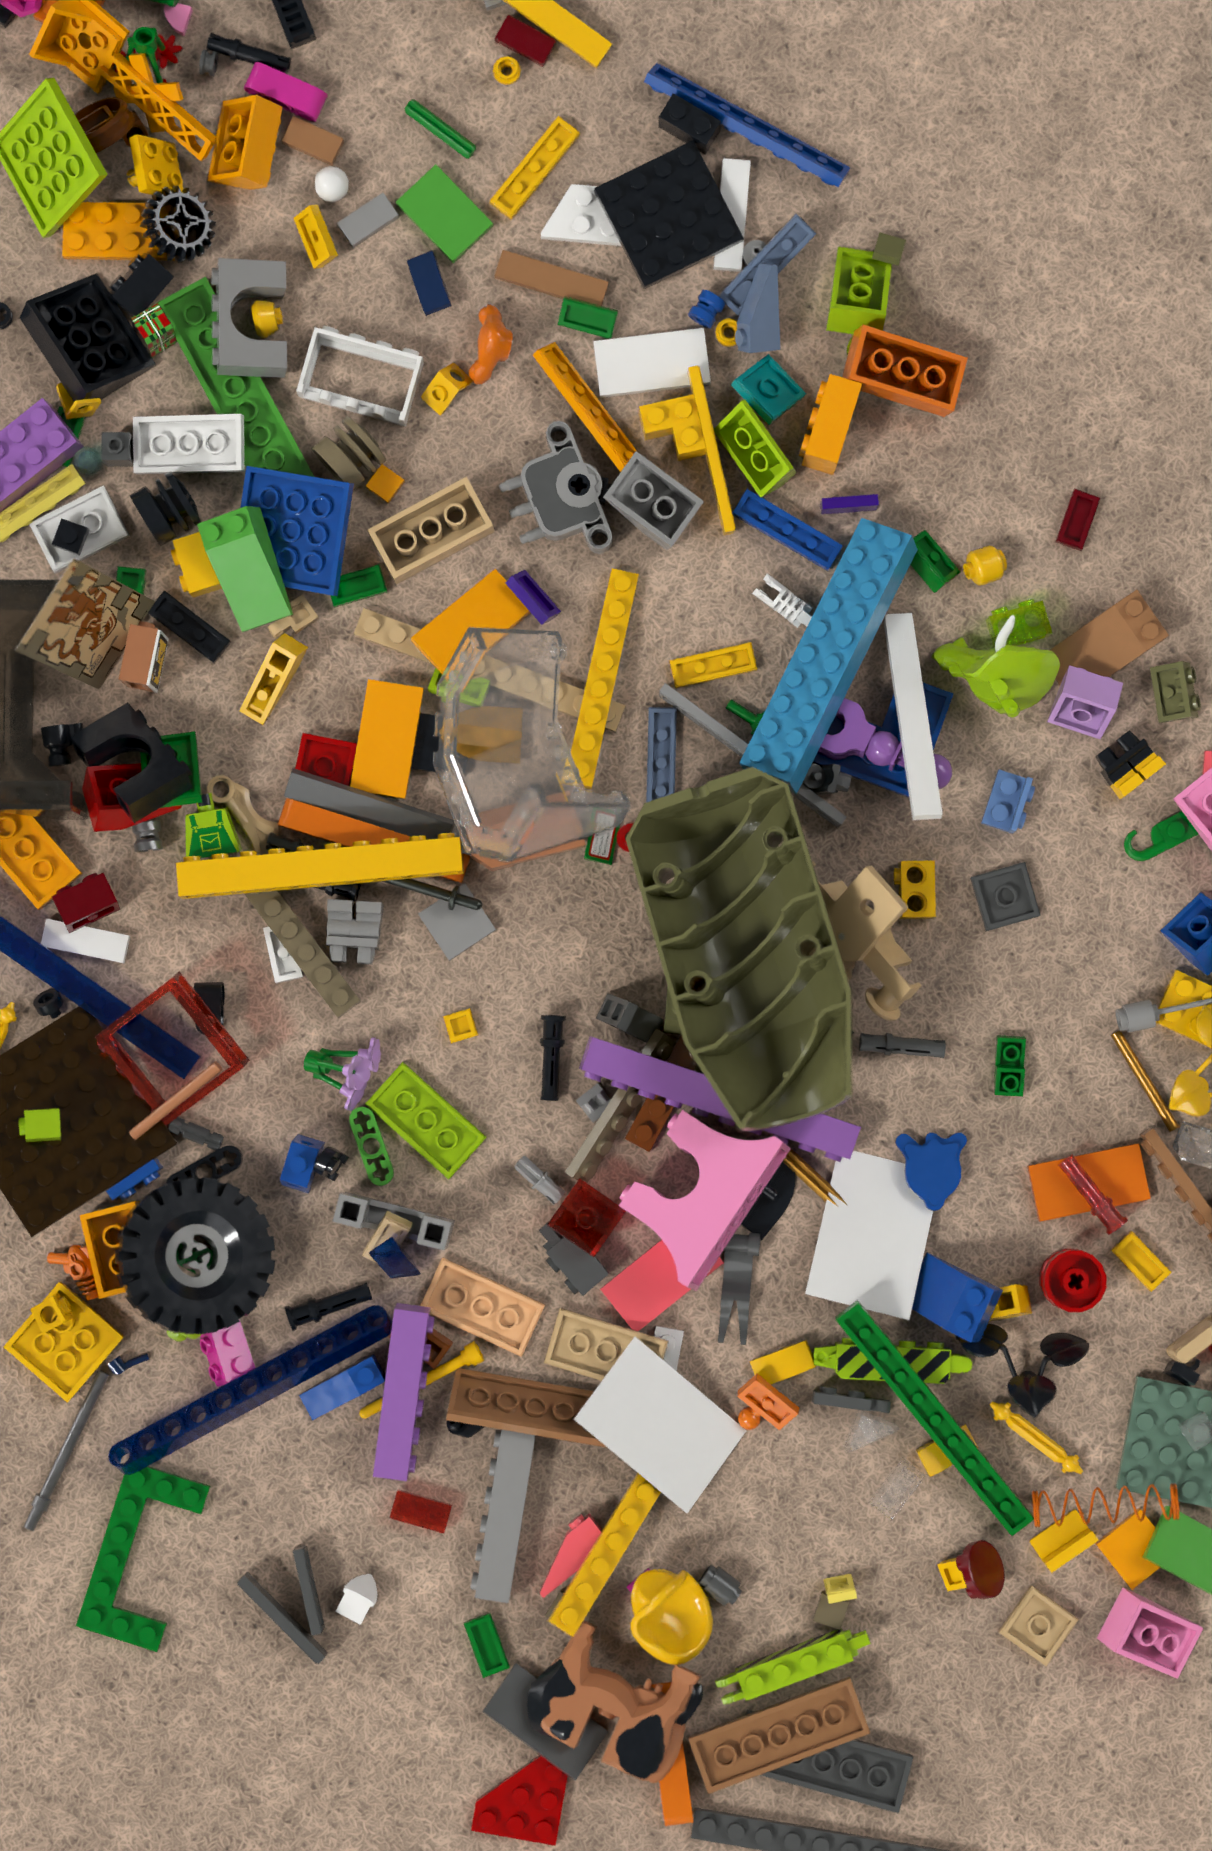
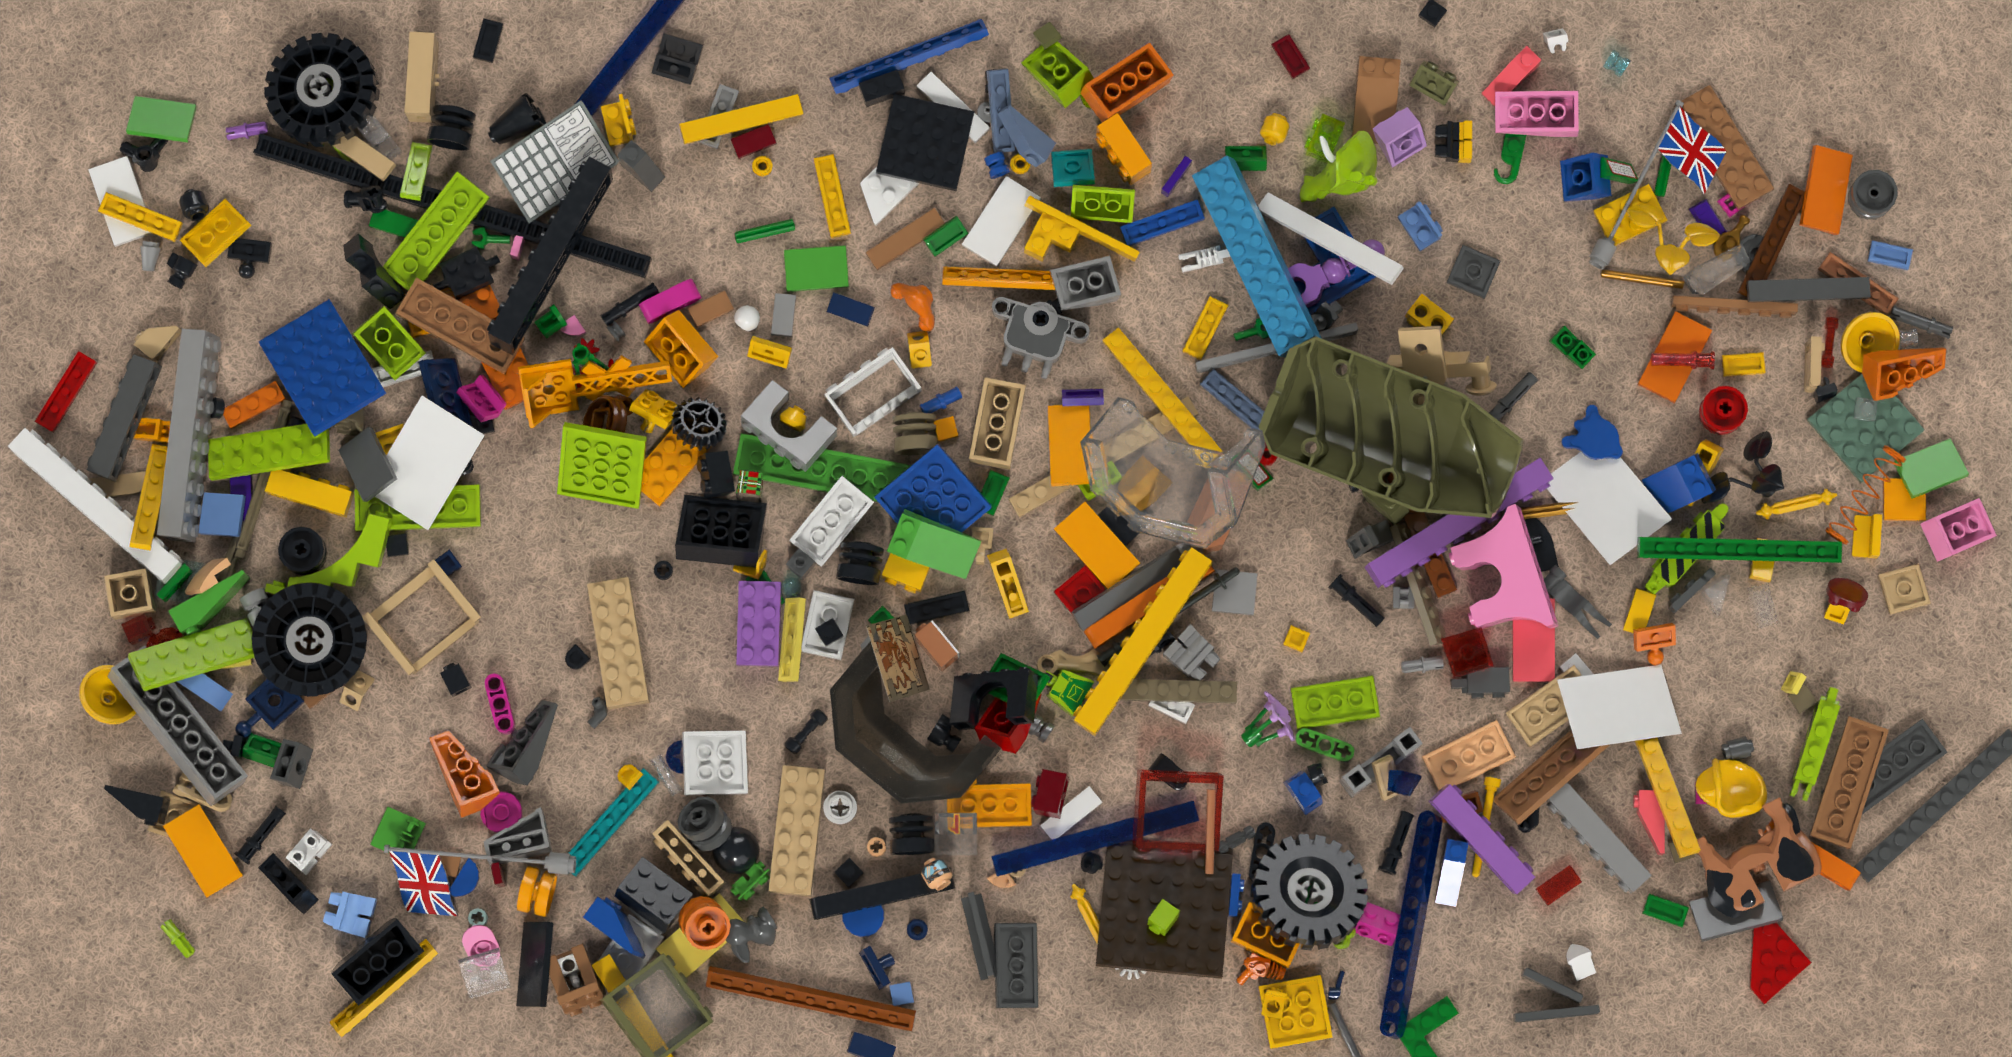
camera: 50 degrees left, 5 degrees down
none -> blue pin [920,386,962,414]

